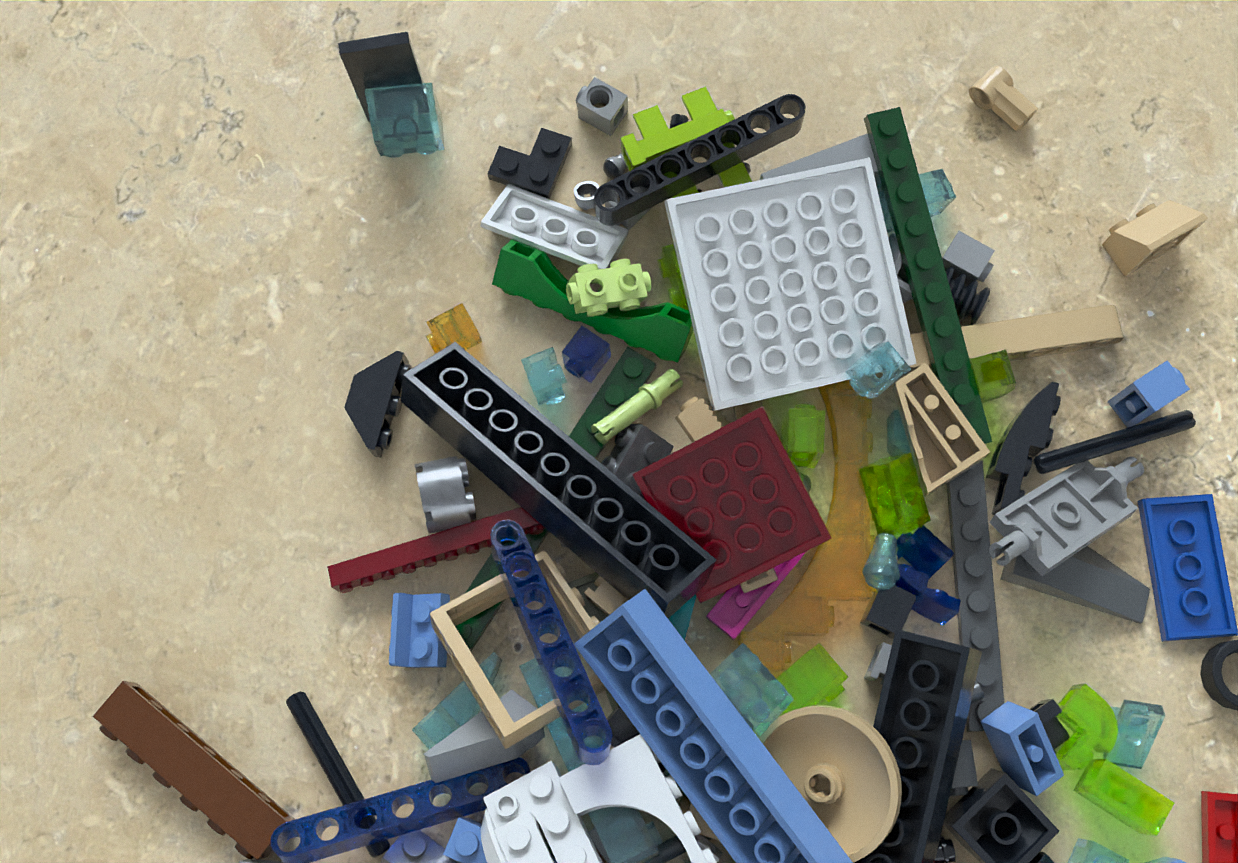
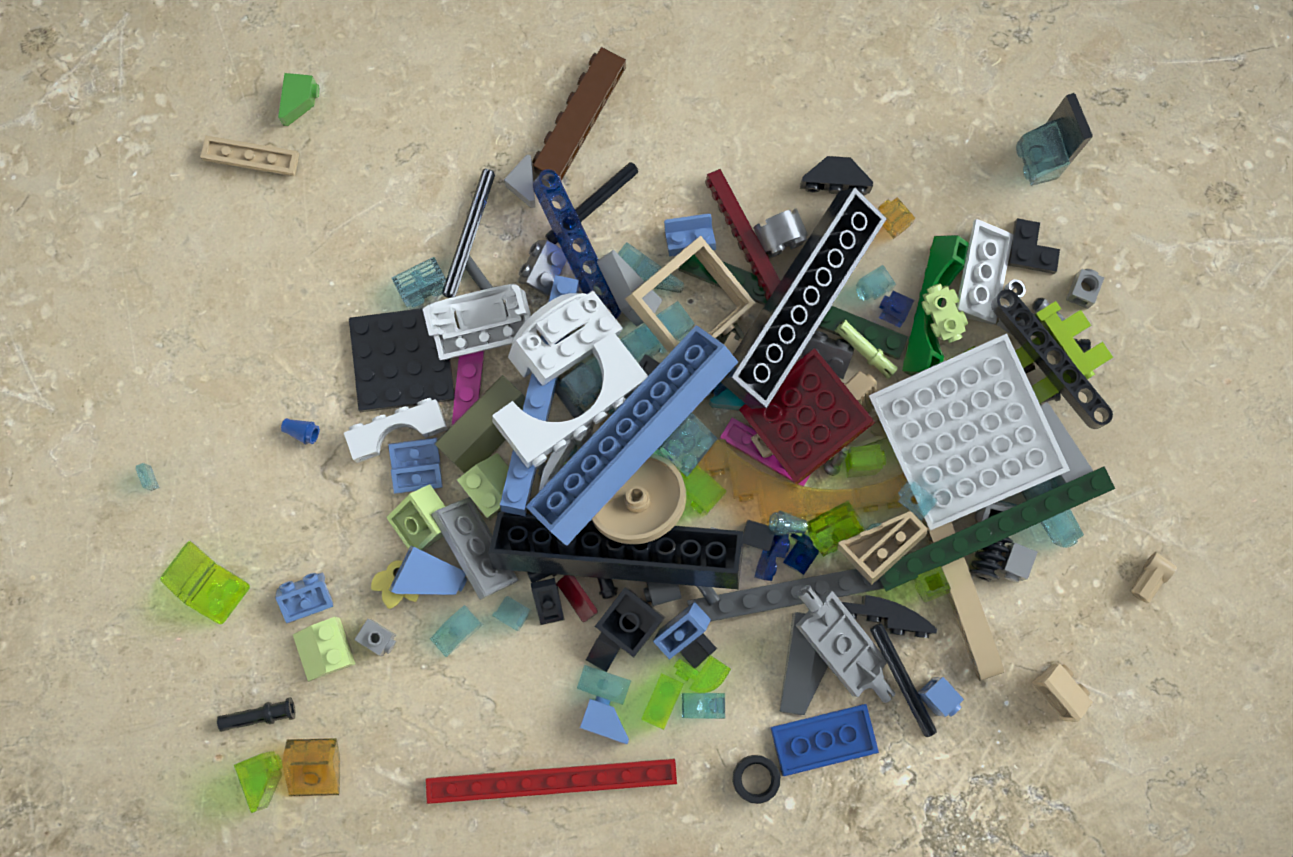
camera: 75 degrees right, 5 degrees up
clear blue beam [490,520,612,765] -> none

